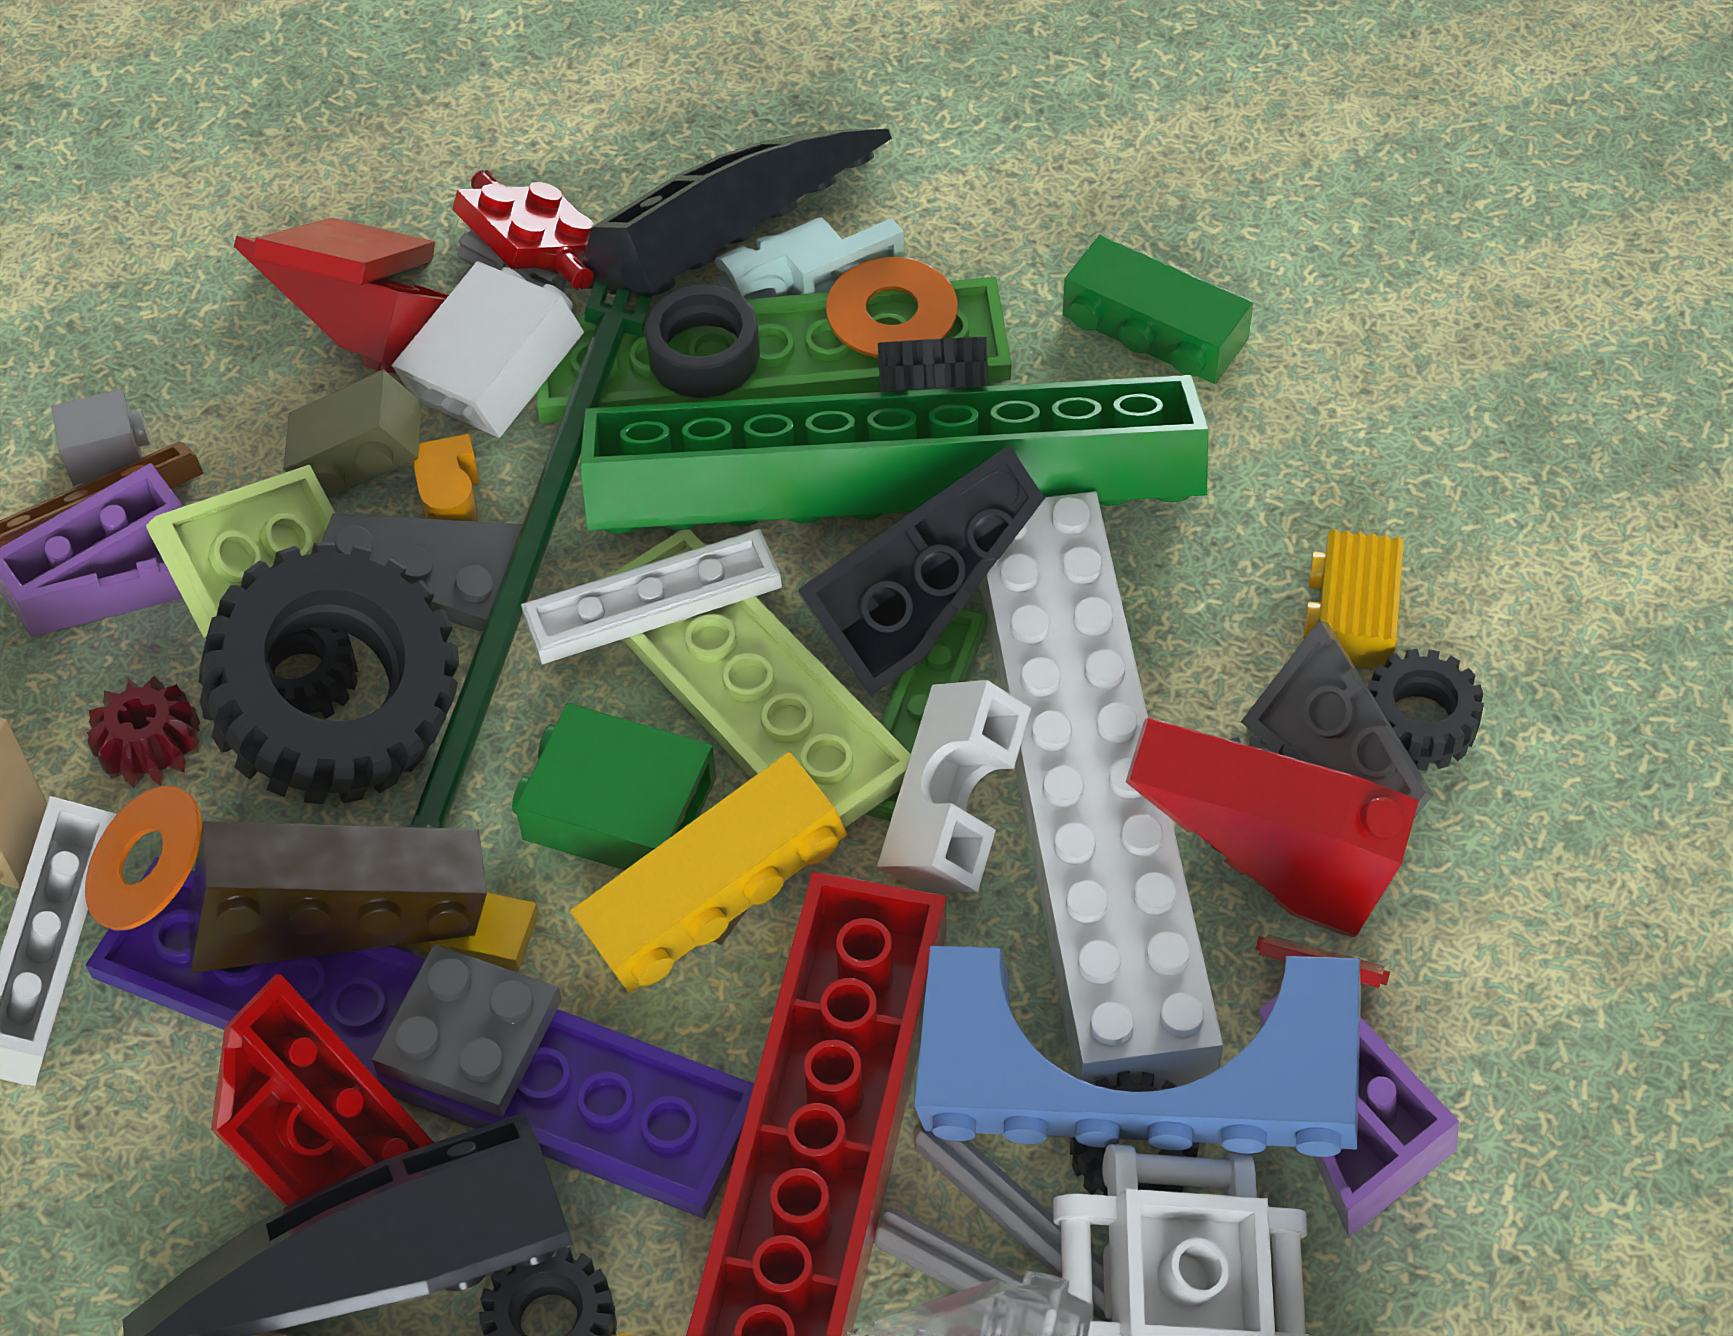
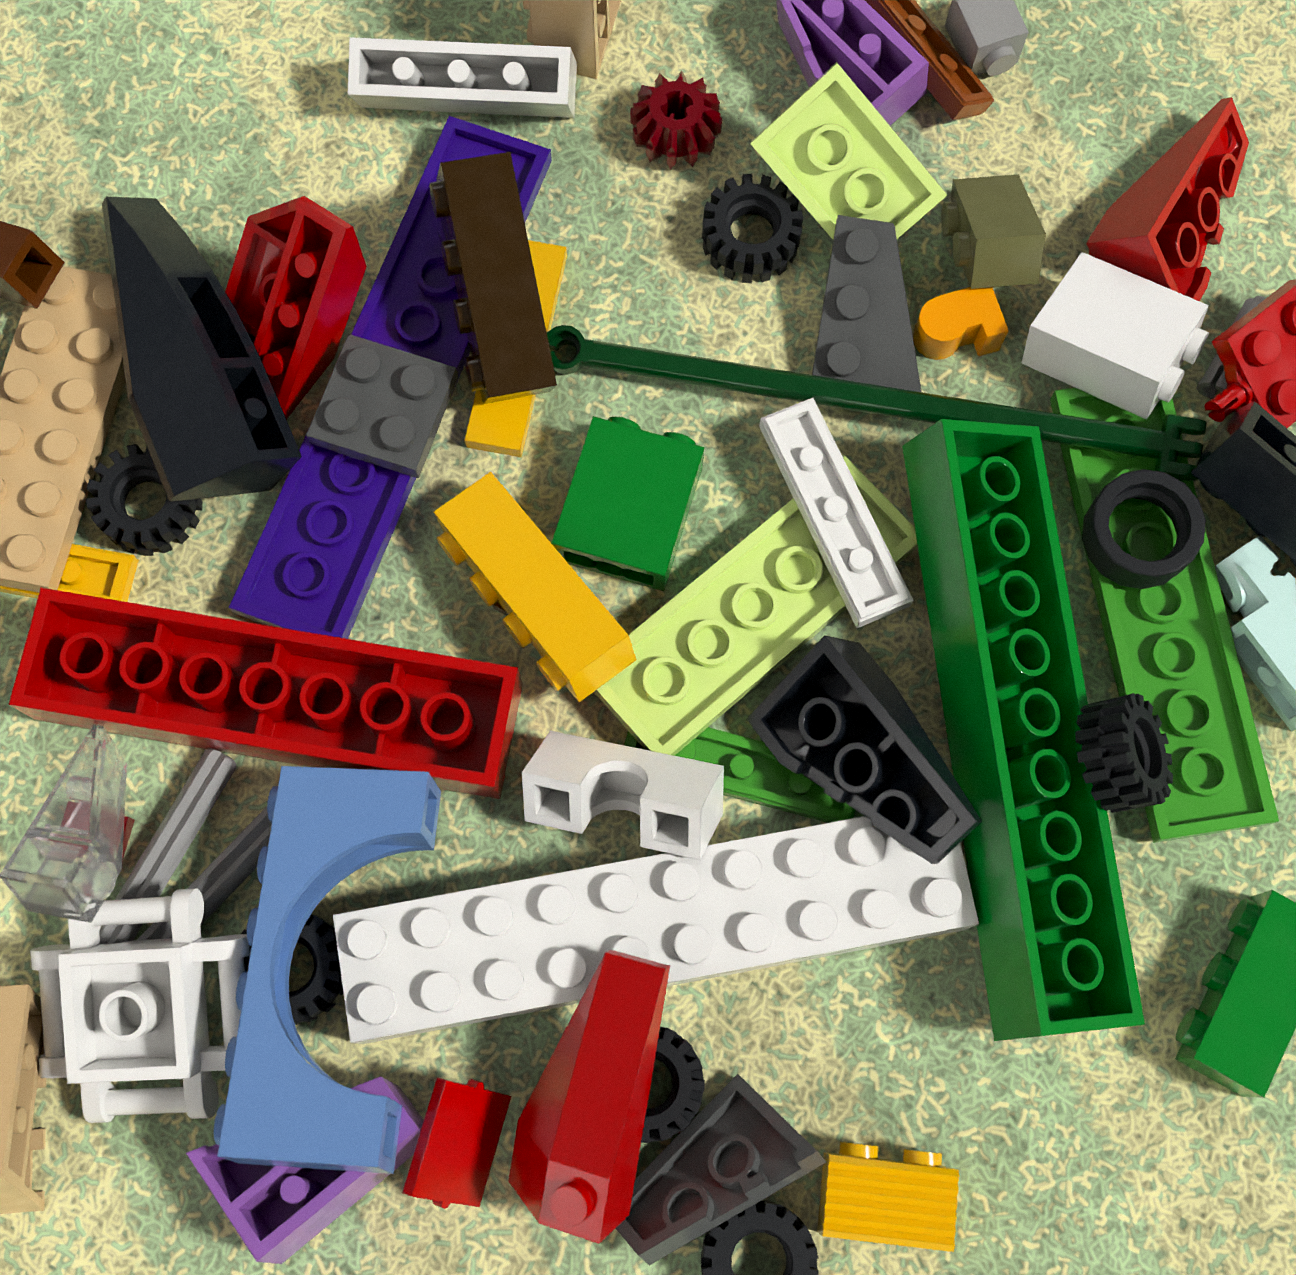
camera: 85 degrees right, 20 degrees up
orange gear [85,786,202,931] -> none
black tyre [198,542,459,805] -> none
red tile [253,217,435,285] -> none
orange gear [826,257,958,358] -> none

